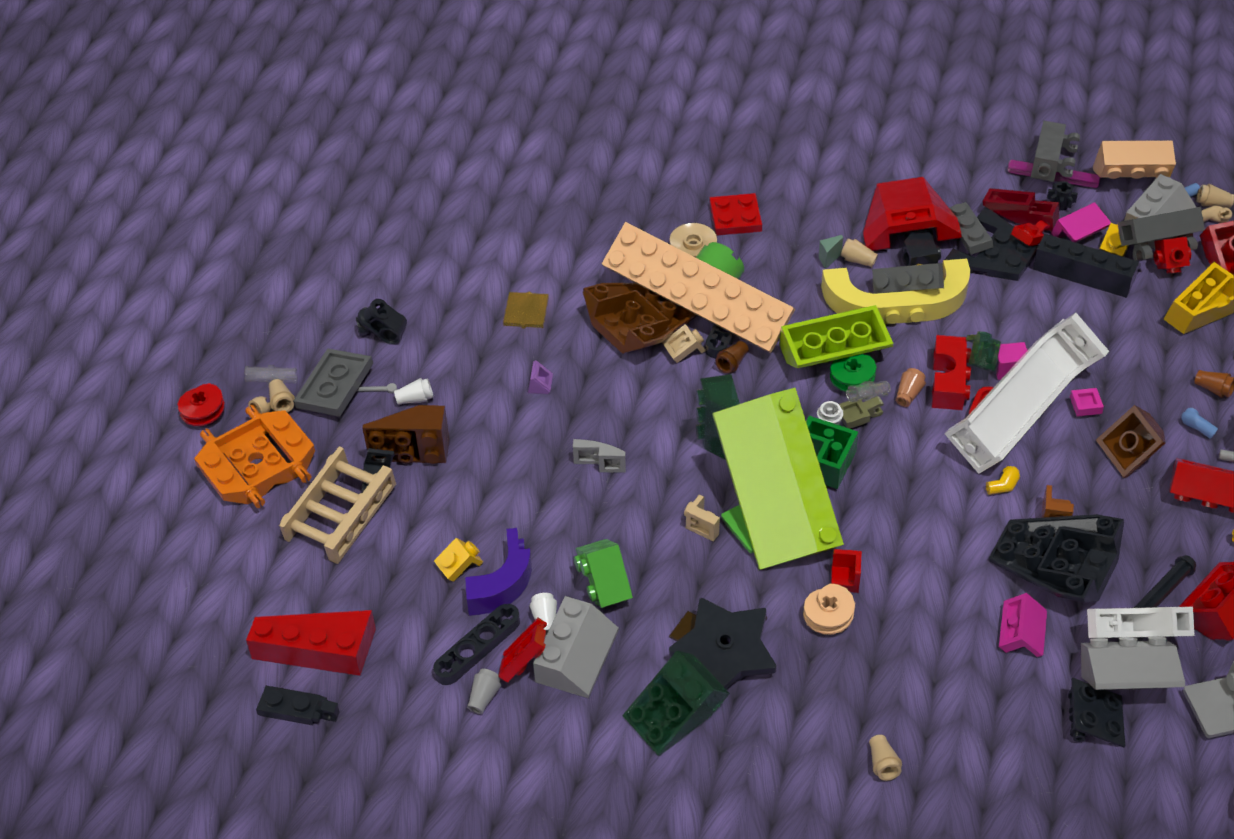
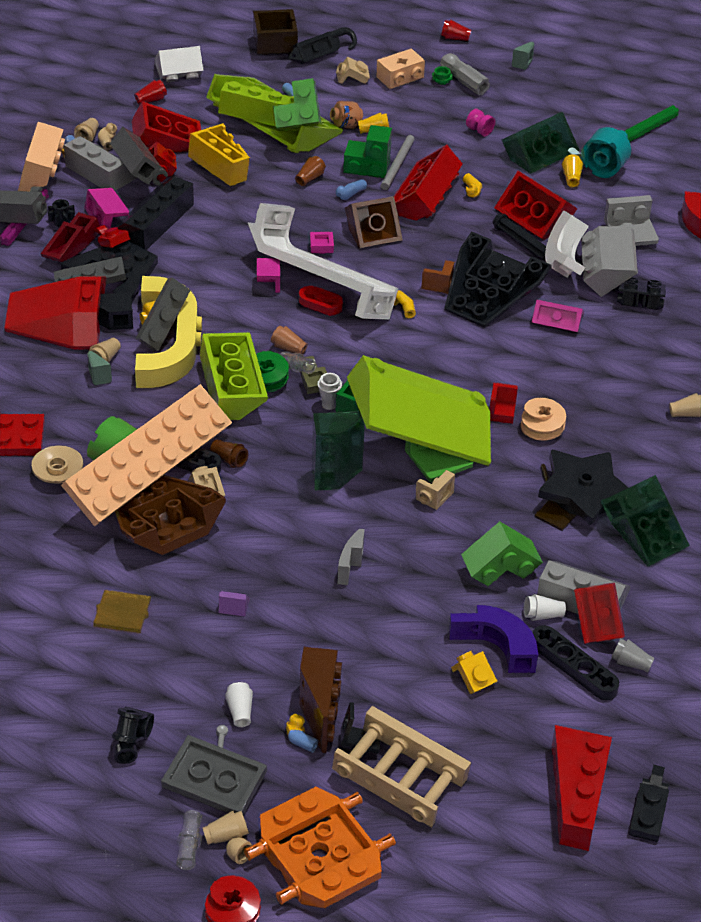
camera: 90 degrees left, 5 degrees down
red arch [932,335,971,411] -> none
clear green bracket [966,331,1001,371] -> none
yellow bracket [1100,223,1129,257] -> none

